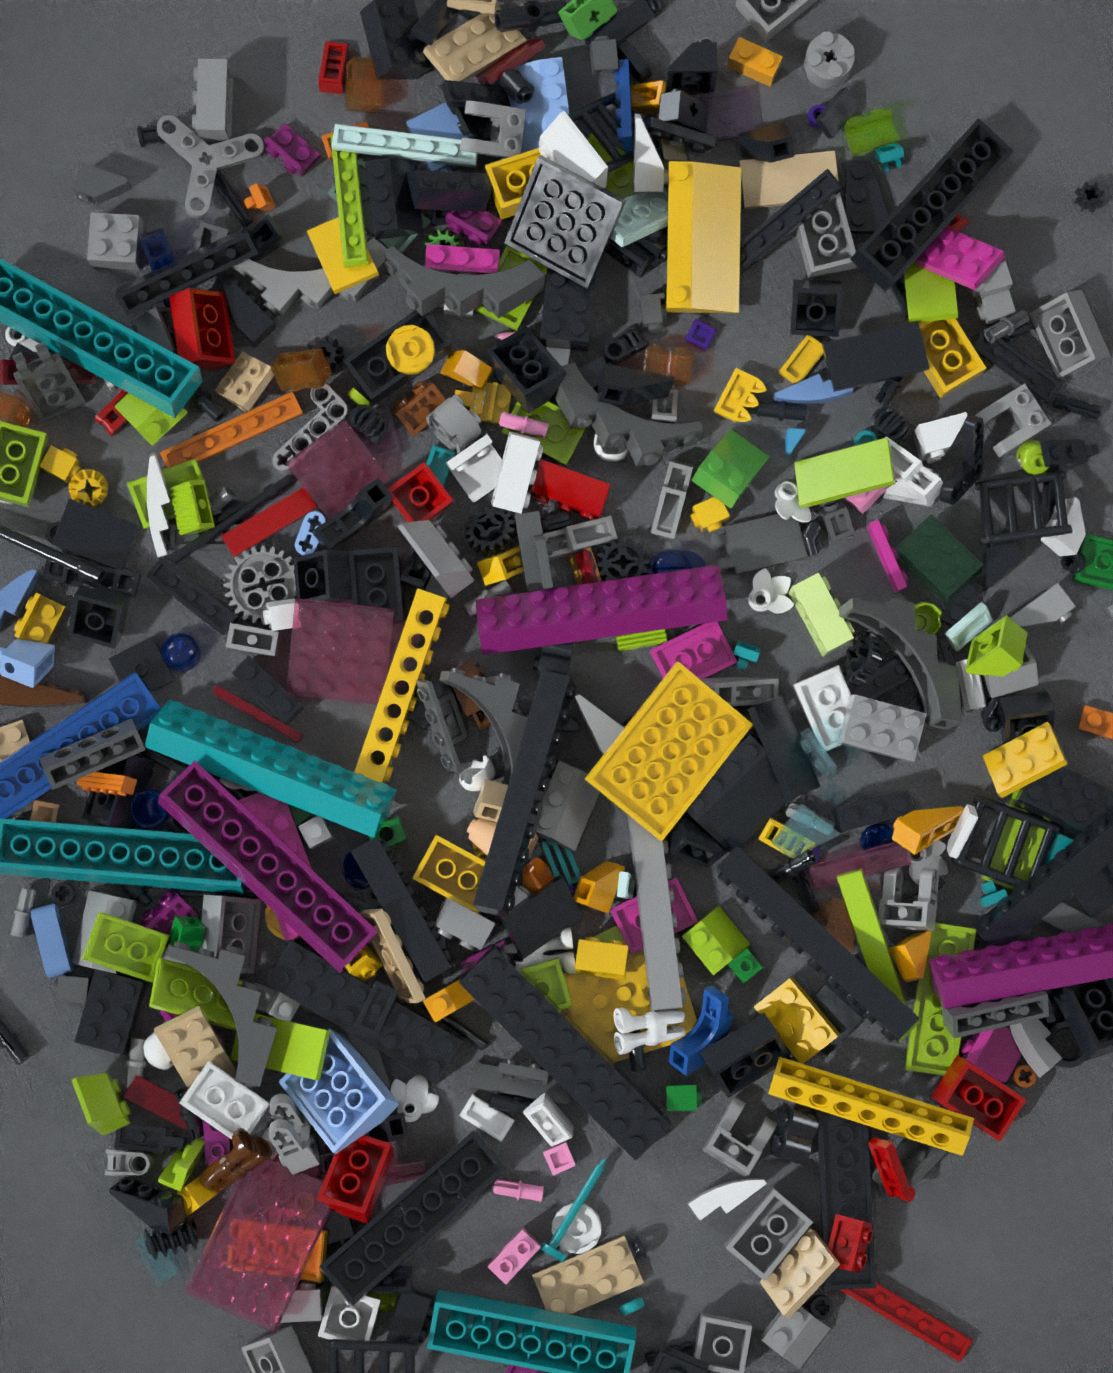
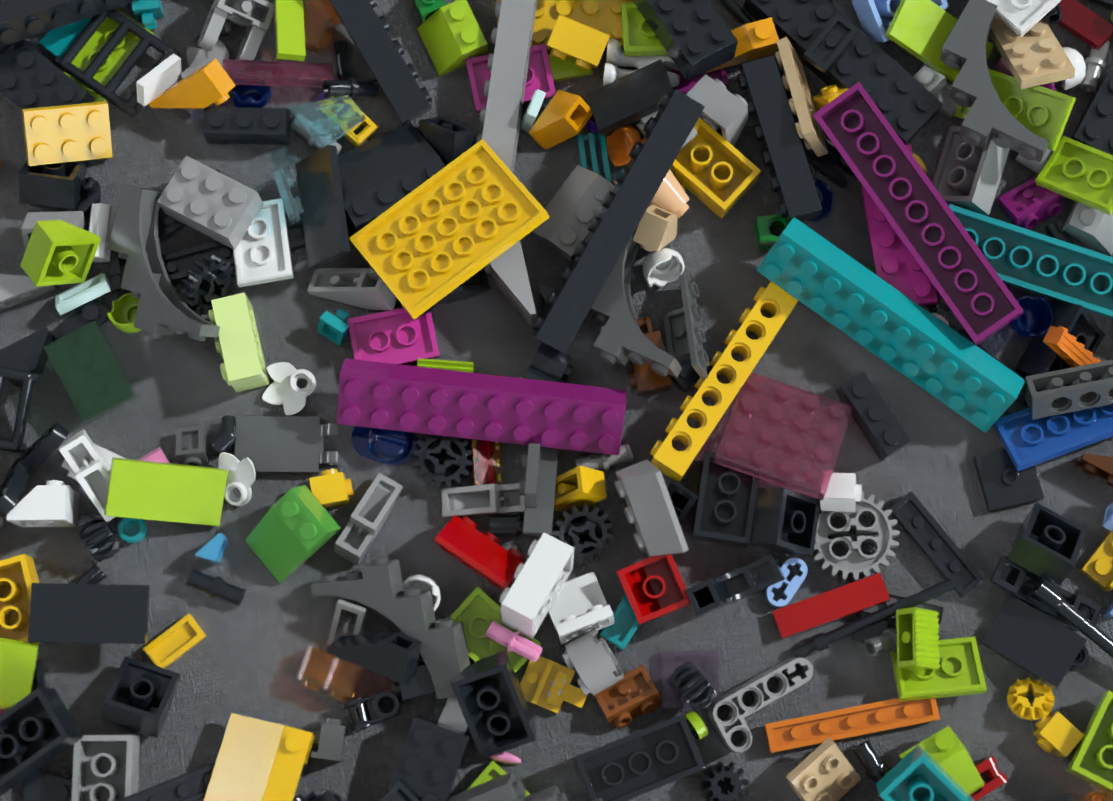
camera: 170 degrees left, 5 degrees down
white slope [147,452,171,557] -> none
clear blue hair [161,632,201,672] -> none
green brick [168,915,206,952] -> none
dark red tile [213,685,304,743] -> none
light grey brick [226,623,282,656] -> none
clear orange brick [270,348,332,391] -> none
clear pink plate [286,419,388,520] -> none
white brick [298,816,334,850] -> none
yellow tile [386,325,435,375] -> none
light orange slope [440,350,493,391] -> none
dark purple tile [684,318,717,352] -> none
yellow plate [714,368,766,423] -> none
medium blue slope [773,374,853,406] -> none
dark pink plate [867,520,909,594] -> none

